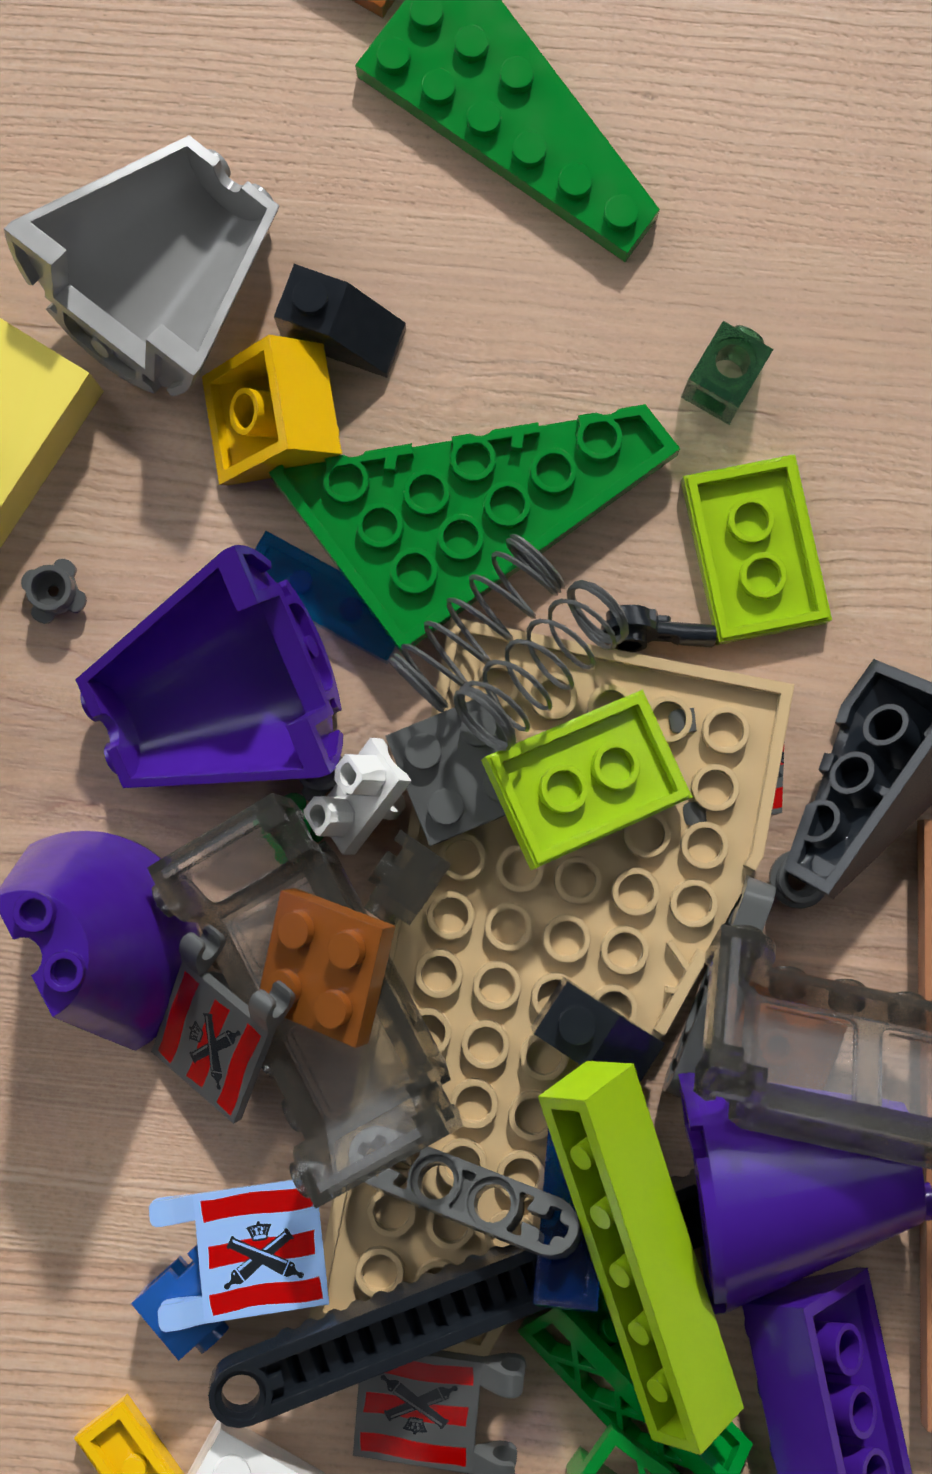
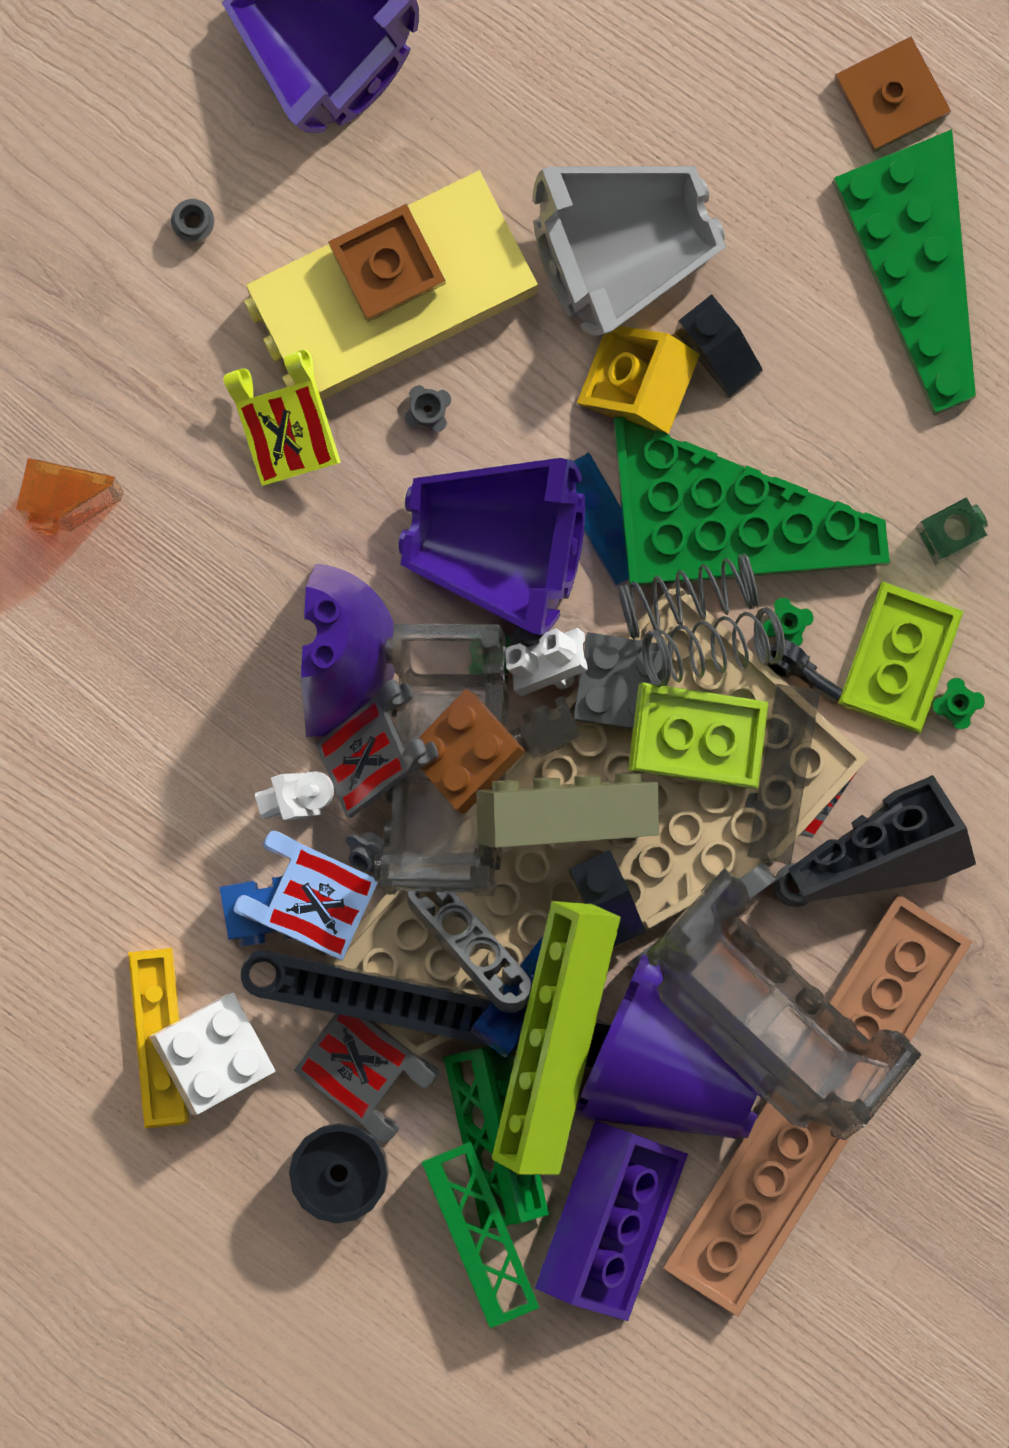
camera: 20 degrees right, 0 degrees up
none -> white hips [255,771,334,820]
none -> dark grey plate [346,832,389,876]
none -> olive brick [476,772,659,848]
none -> clear smoke tile [746,684,820,865]
none -> green plate [763,597,814,646]
none -> green plate [933,678,985,730]

